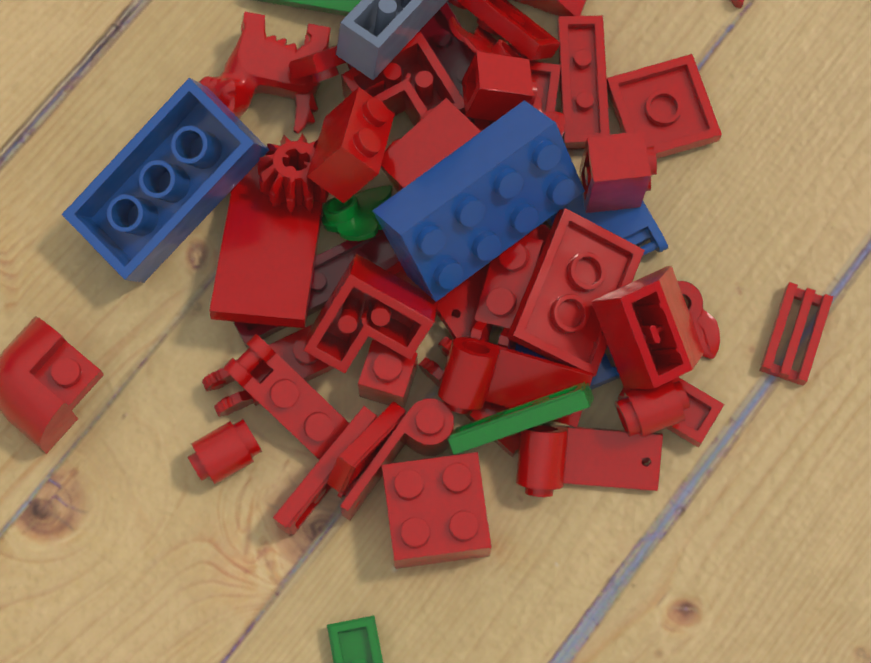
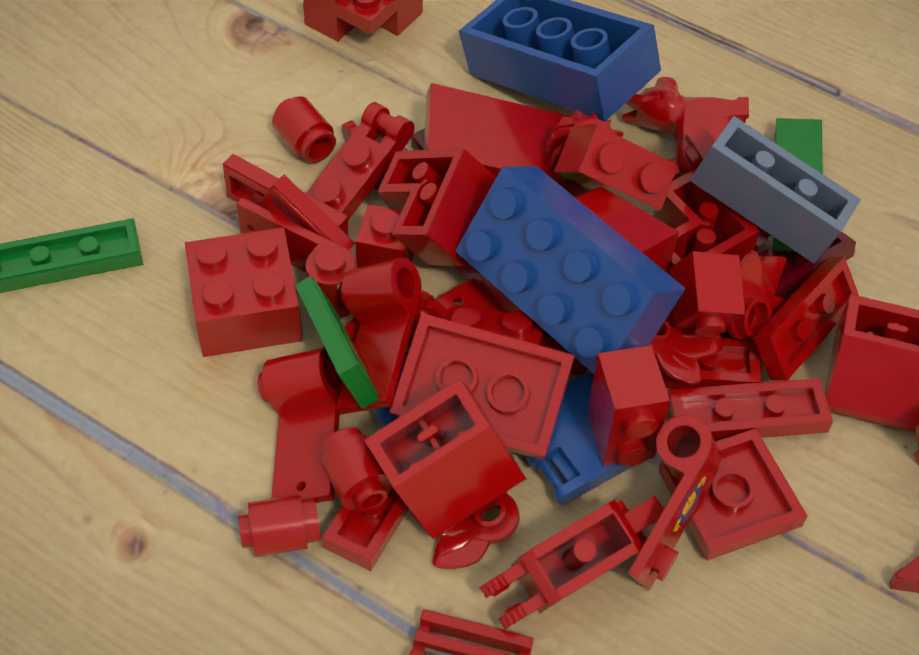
camera: 85 degrees right, 20 degrees down
none -> red brick [238,494,321,558]
none -> red hinge [479,496,664,630]
none -> red door [628,415,721,590]

